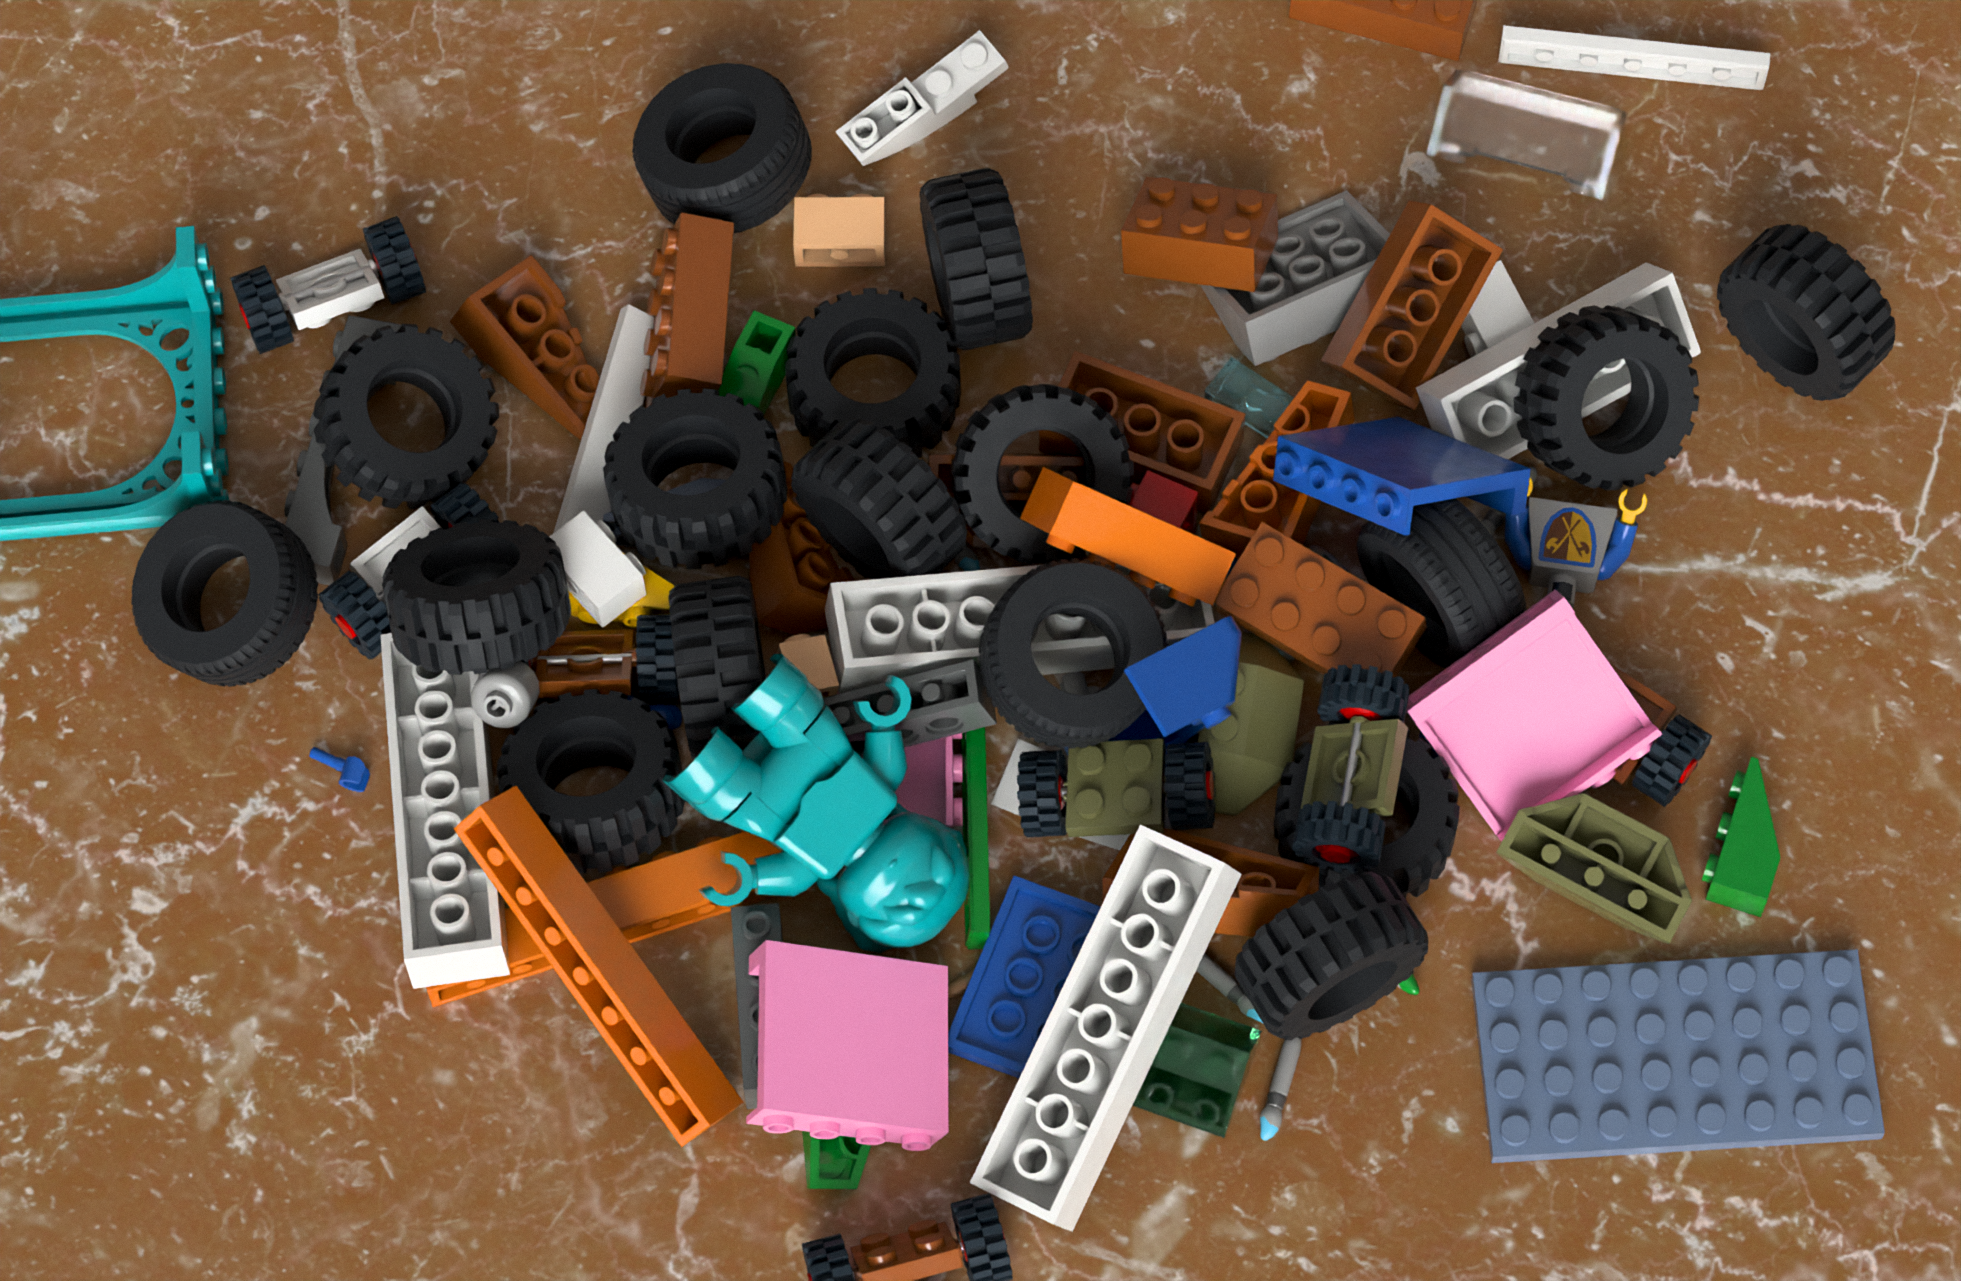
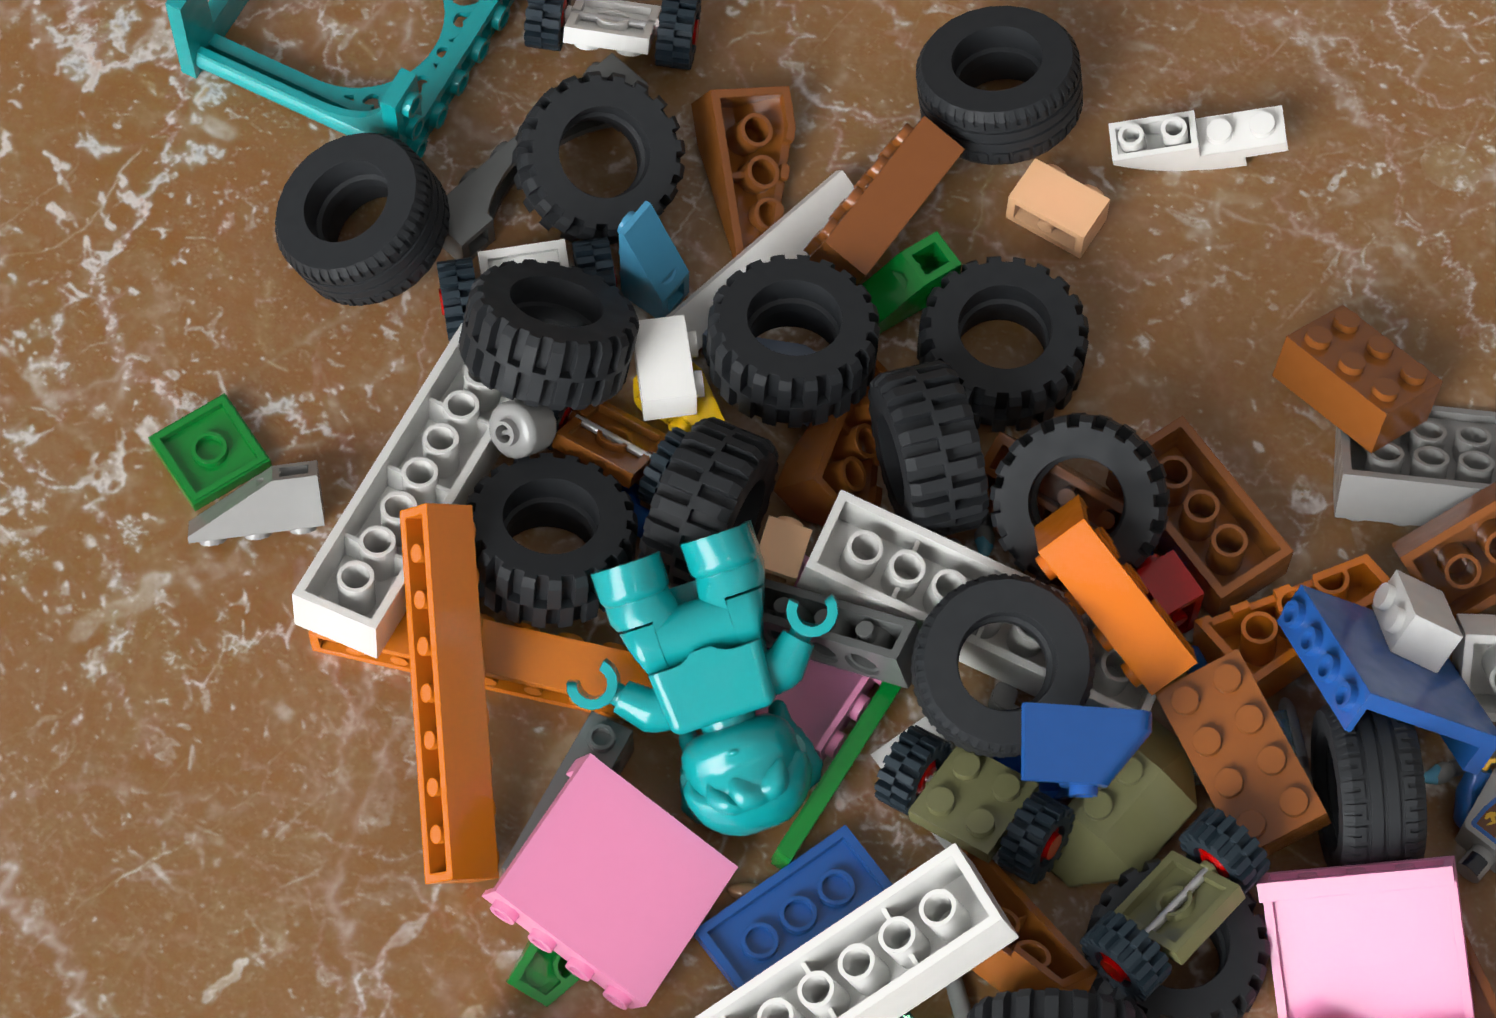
camera: 30 degrees right, 0 degrees up
blue hand [309,747,370,792] -> none
black tyre [919,168,1033,351] -> none
clear light blue plate [1204,357,1294,438] -> none
none -> green tile [148,393,272,511]
none -> light grey slope [188,460,325,546]
none -> dark azure slope [617,201,689,318]
none -> white brick [1372,570,1463,673]

